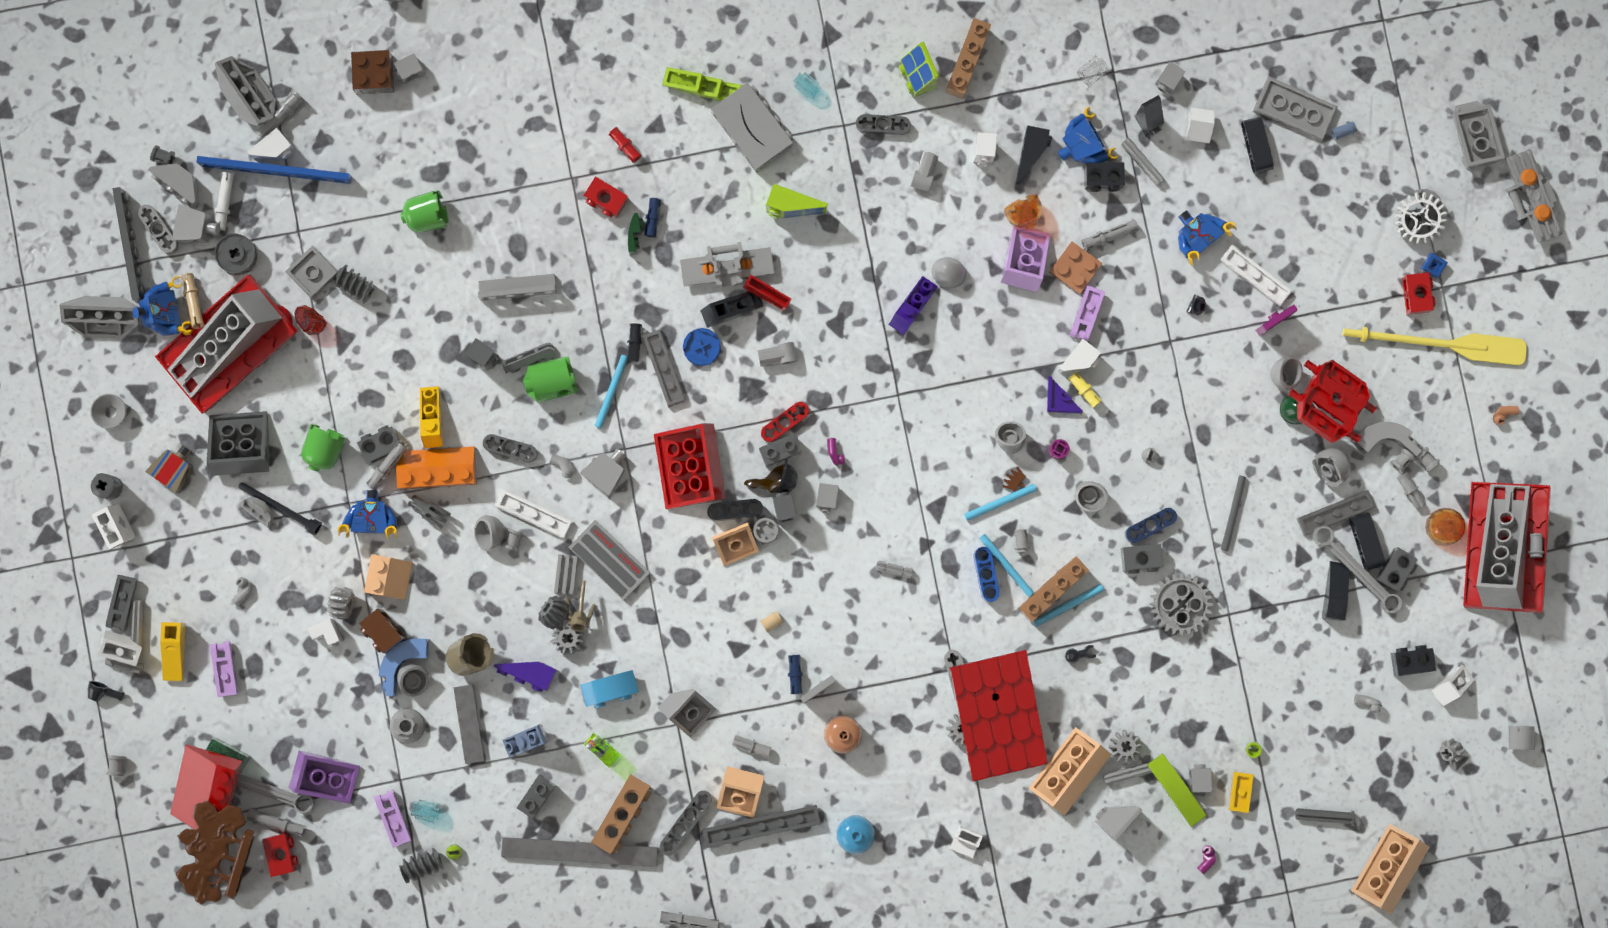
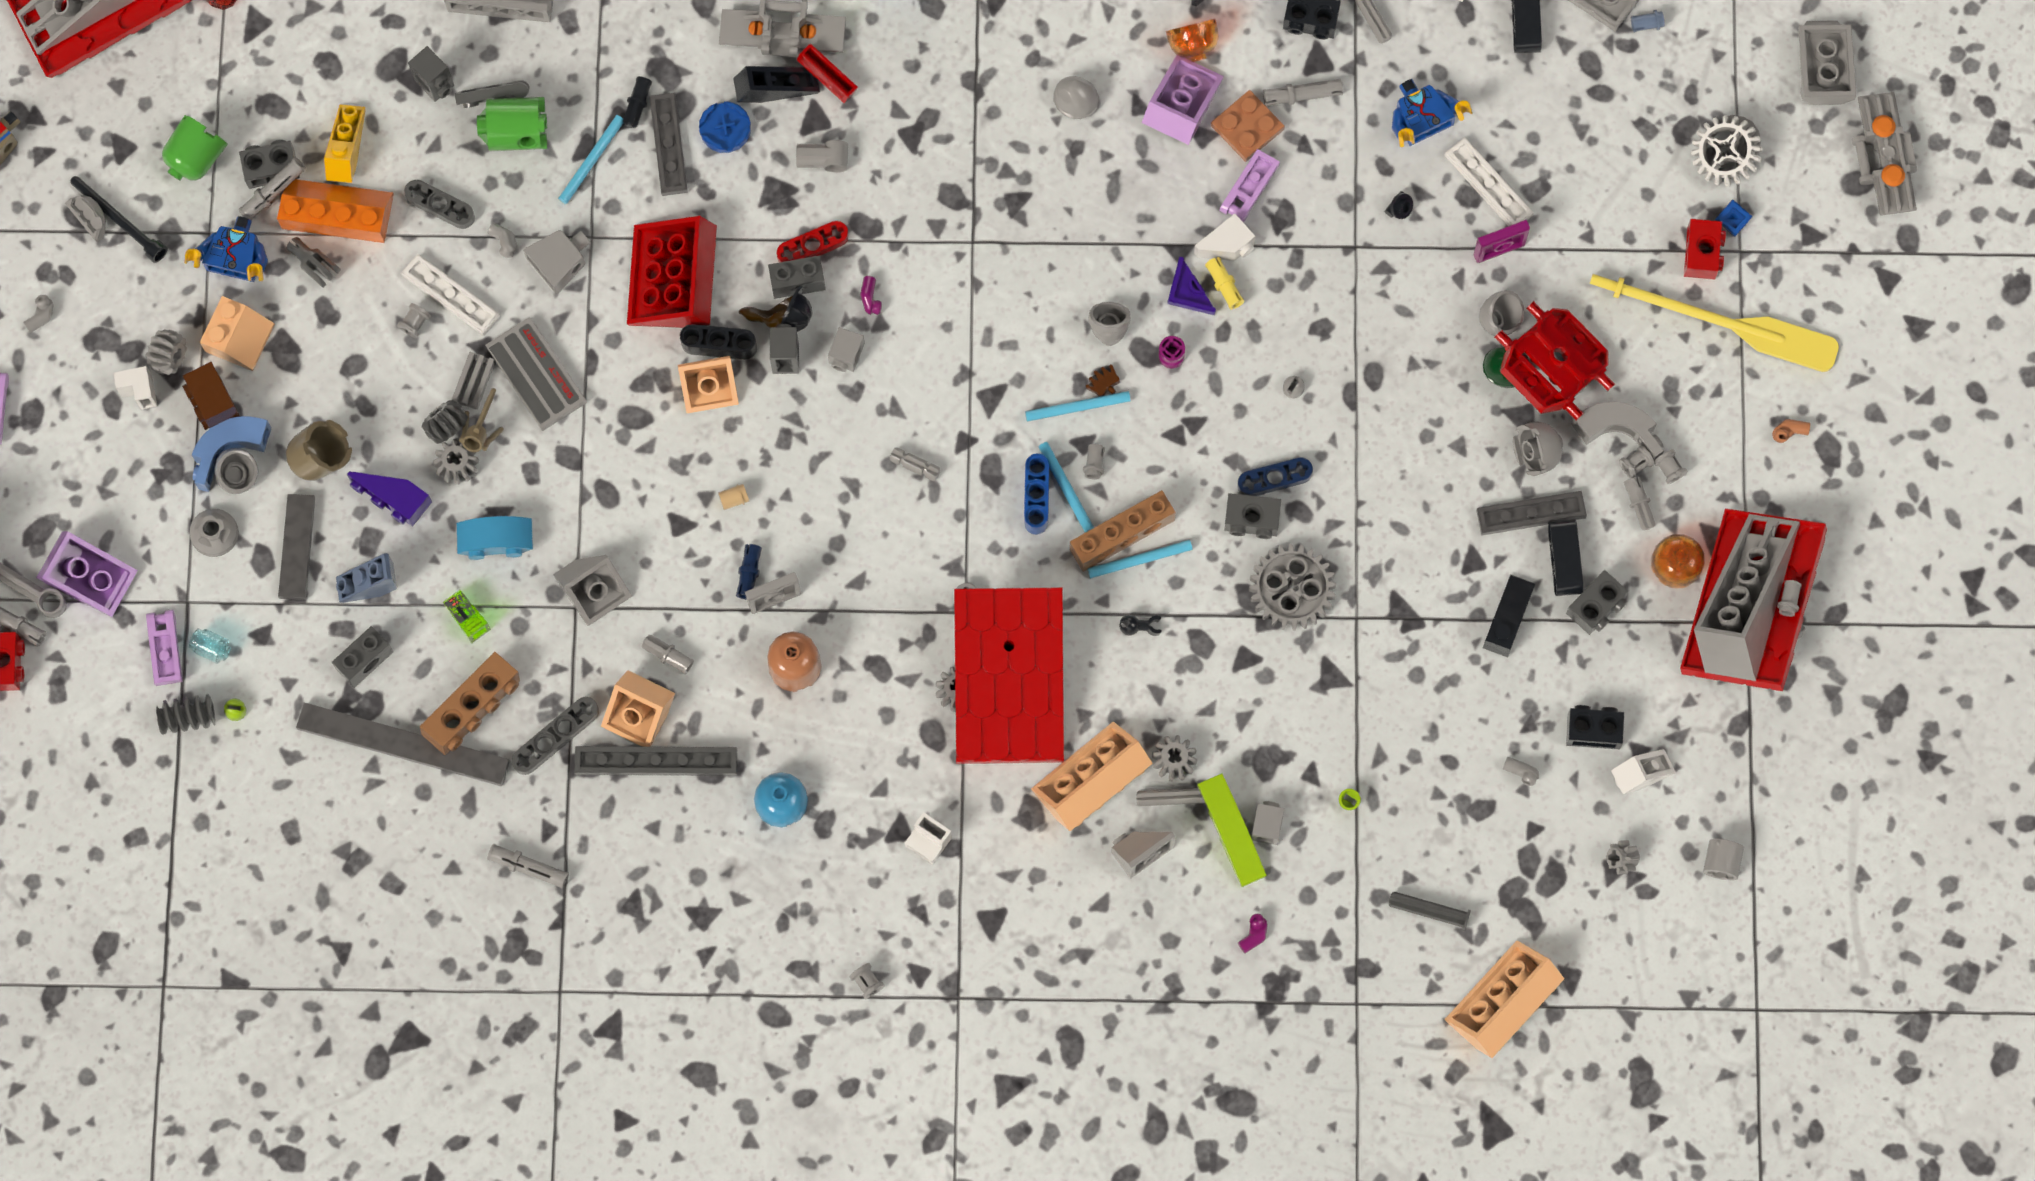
camera: 20 degrees right, 10 degrees down
dark grey slope [206,411,270,476] -> none
light grey hat [474,515,506,550] -> none
light grey piece [753,518,778,545] -> none
dark purple slope [888,276,938,335] -> none
light grey hat [1075,481,1108,512] -> none
dark grey bar [1221,475,1246,551] -> none
yellow plate [1228,771,1254,813] -> none
light grey piece [1312,526,1402,613] -> none

